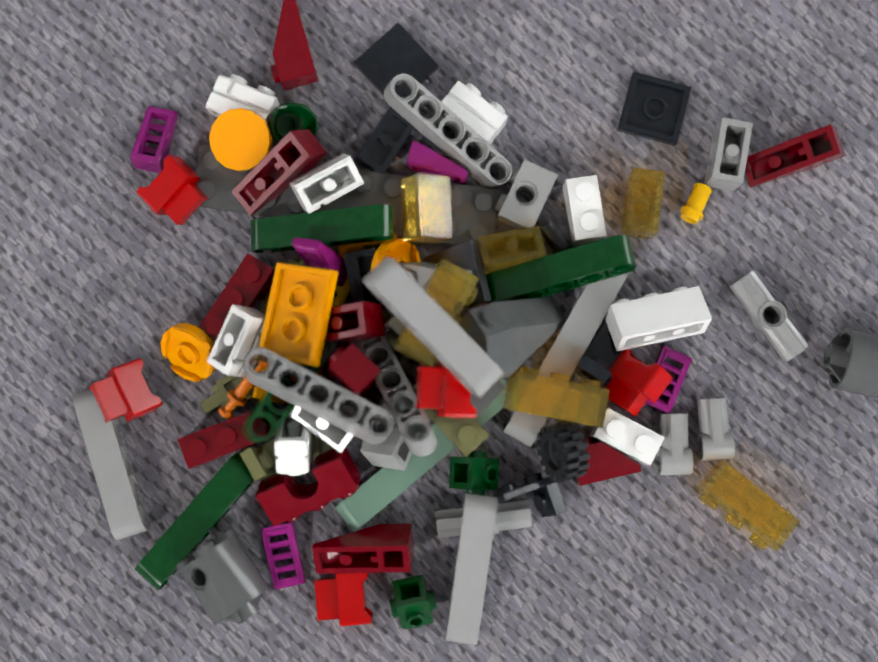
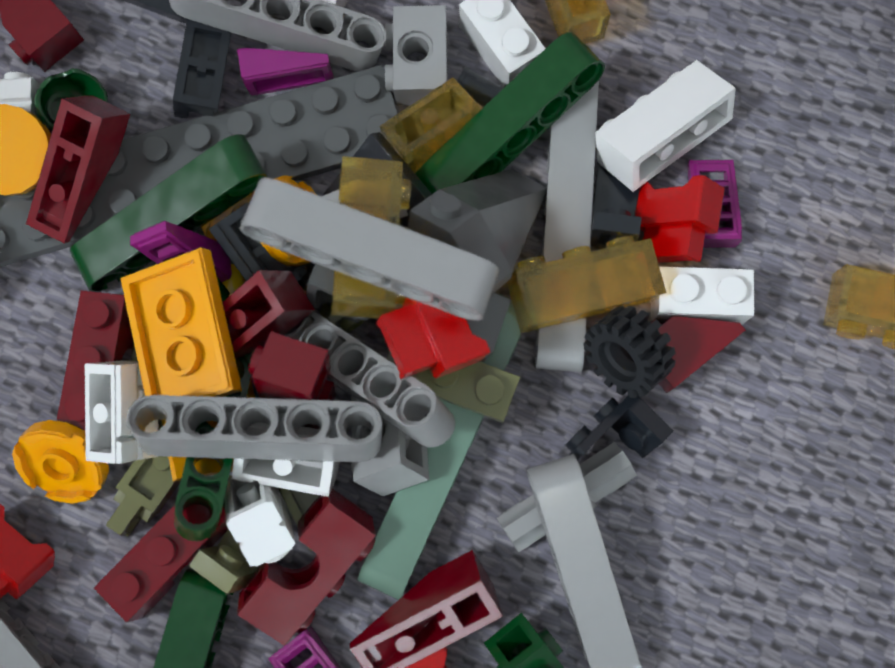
camera: 20 degrees left, 5 degrees down
orange piece [218,361,268,419] -> none
white brick [289,153,364,214] -> none
clear yellow brick [401,173,453,244] -> none
dark green brick [449,451,499,496] -> none
light grey piece [657,414,693,475] -> none
light grey piece [697,398,735,461] -> none
light grey piece [729,271,808,362] -> none

